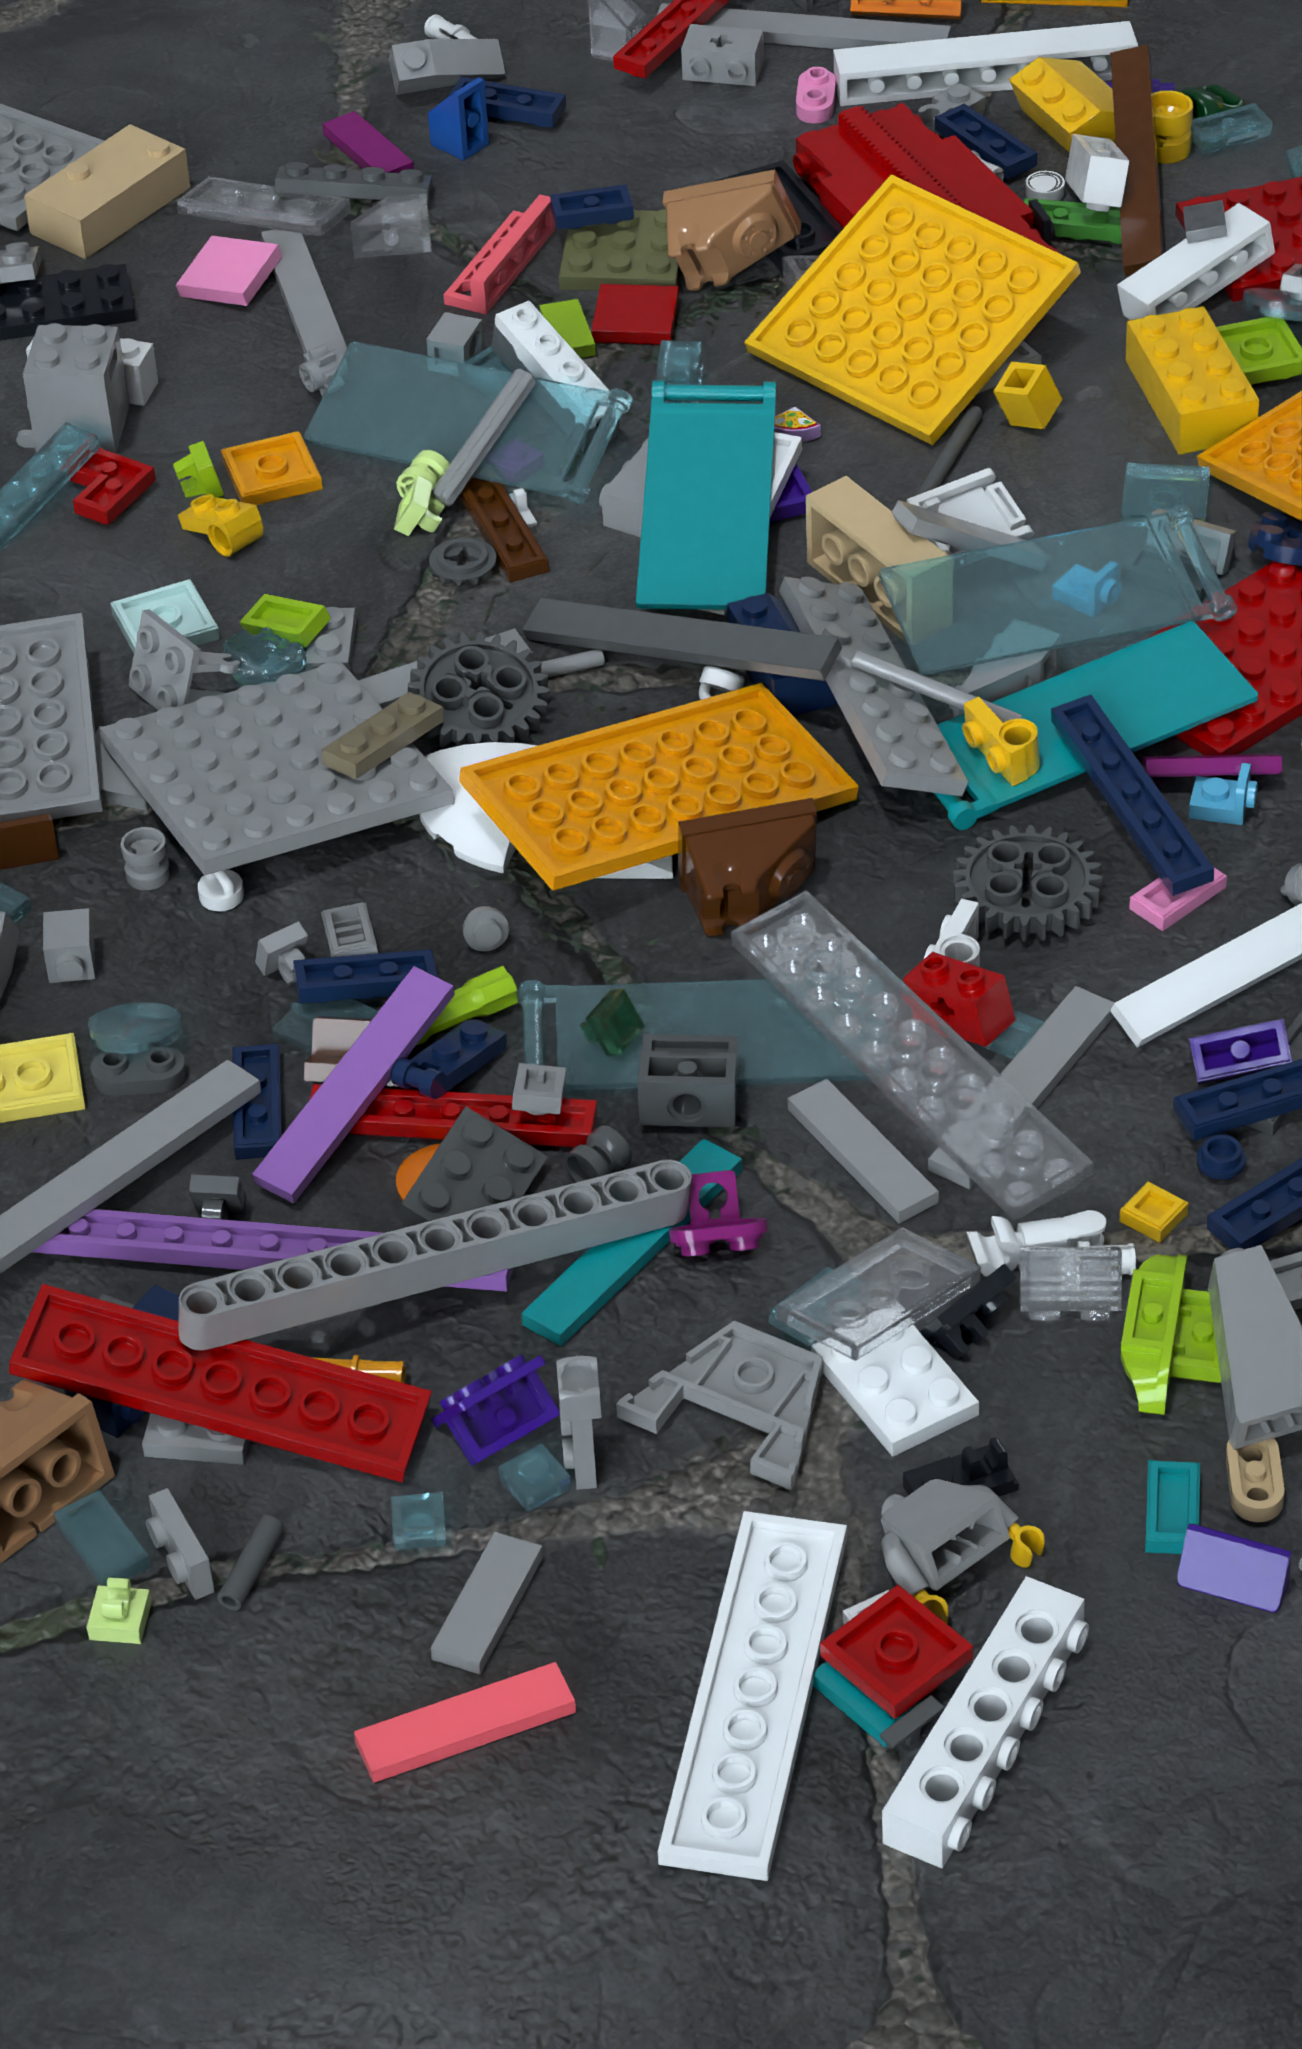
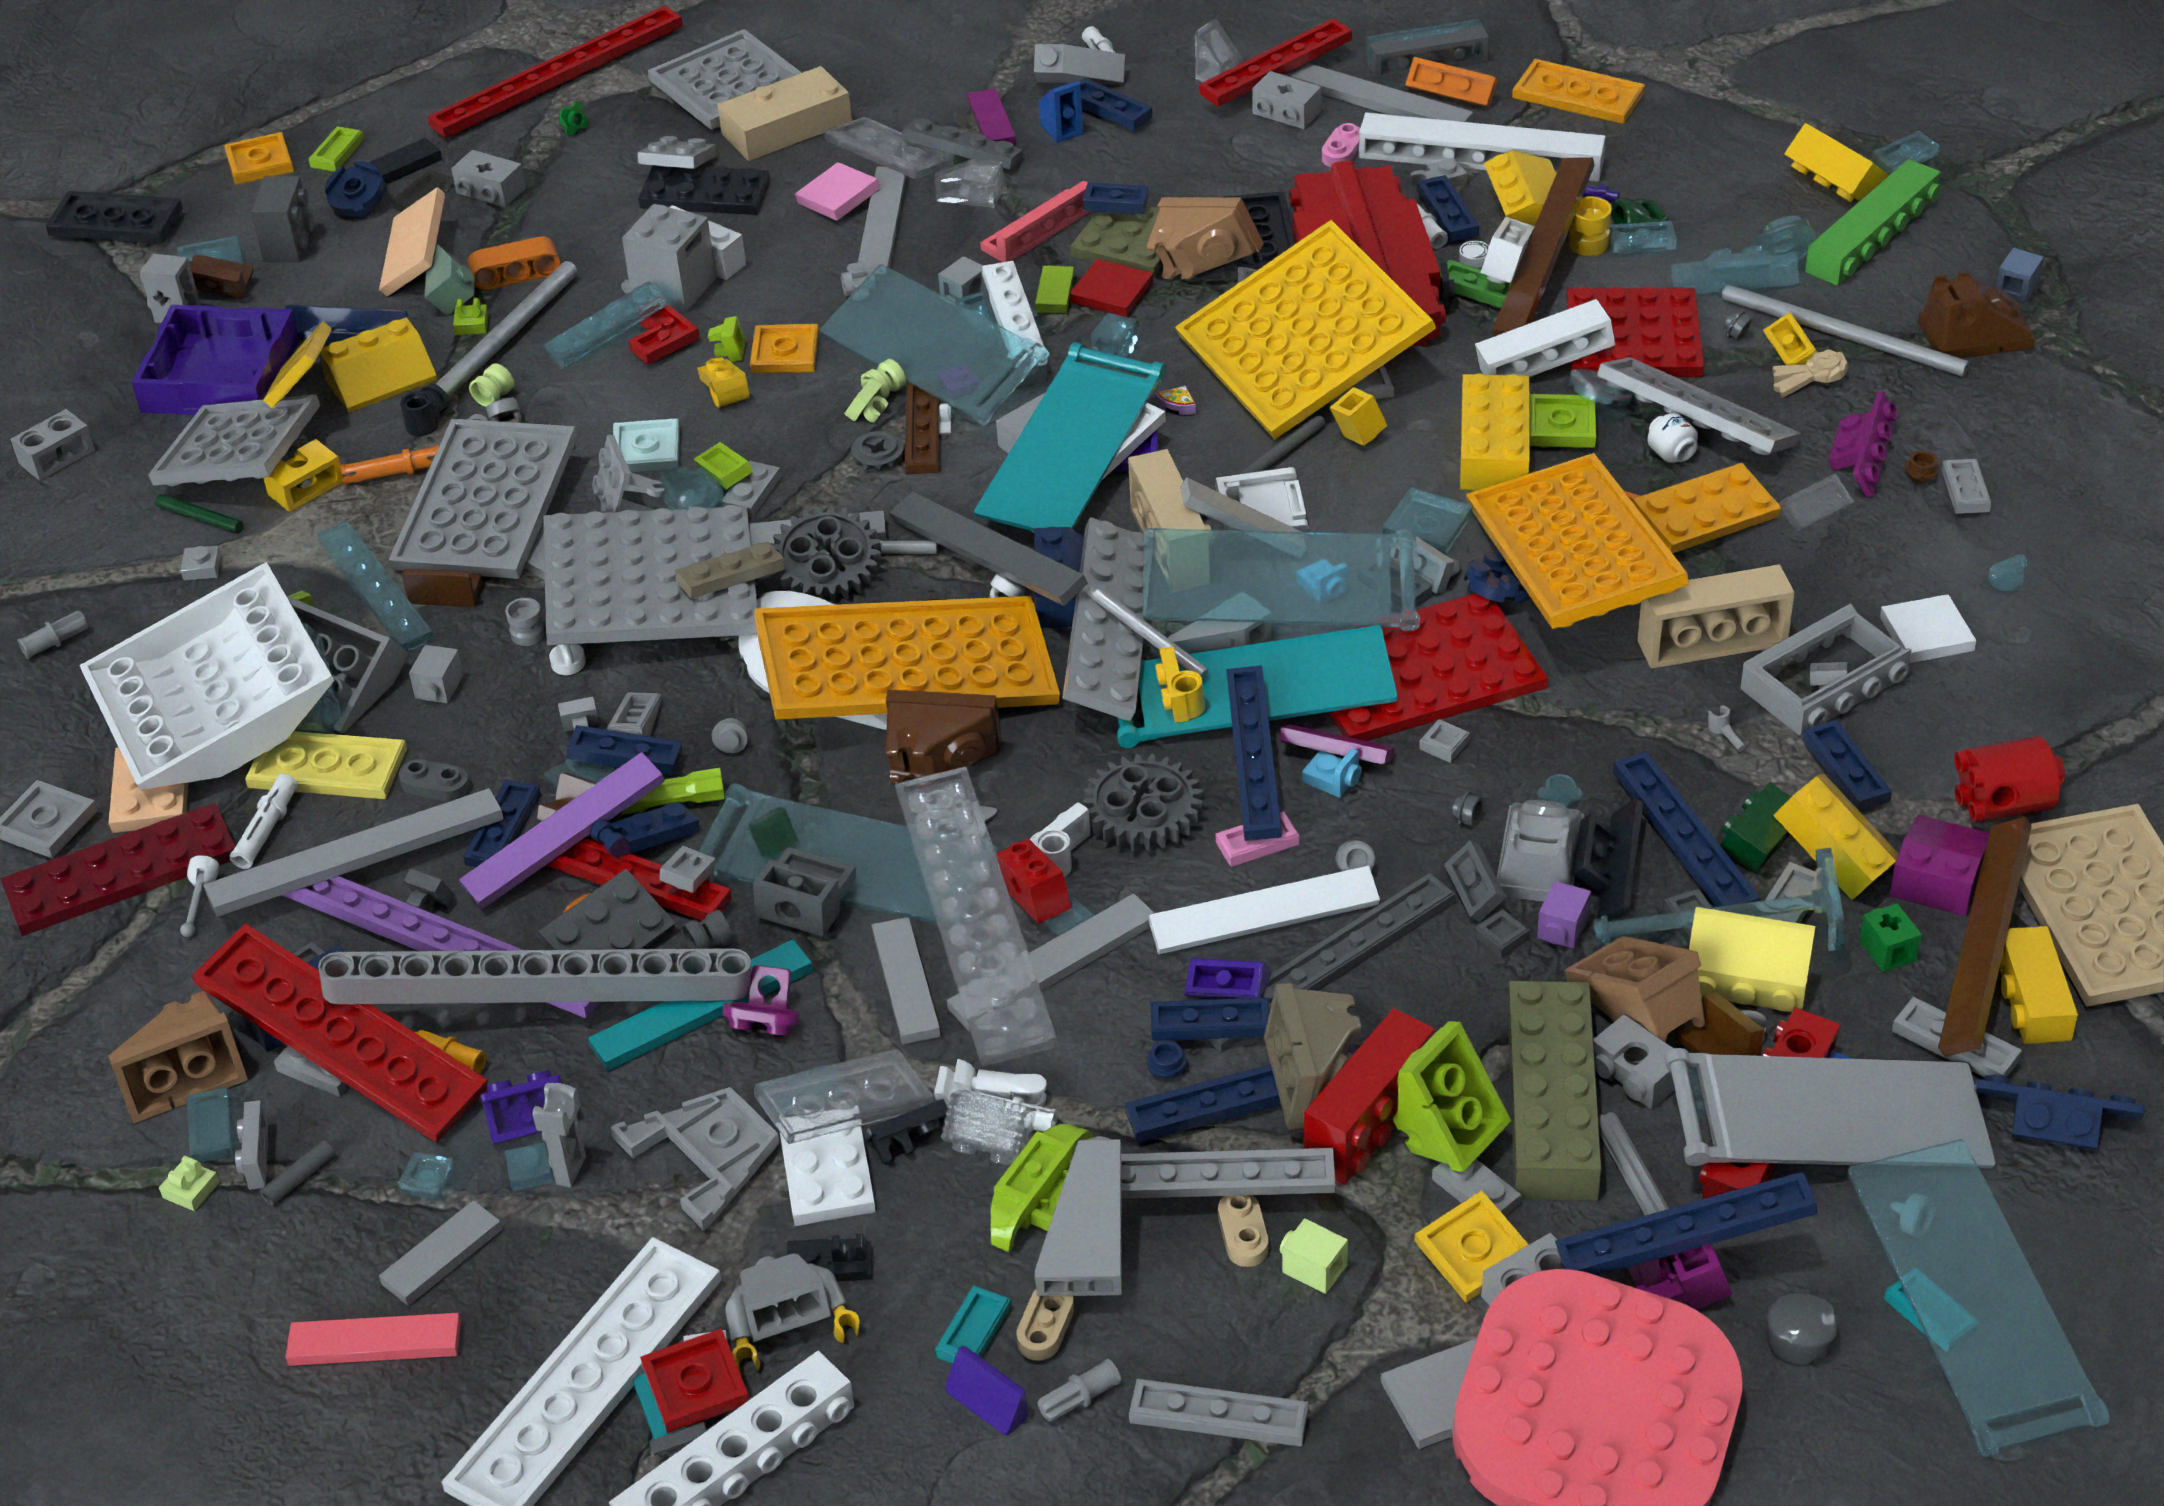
camera: 20 degrees right, 0 degrees up
clear light blue tile [87,1002,182,1054] -> none
light grey axle [432,368,535,506] -> none
yellow tile [1119,1181,1189,1243] -> none
flat silver tile [1183,200,1227,243] -> none

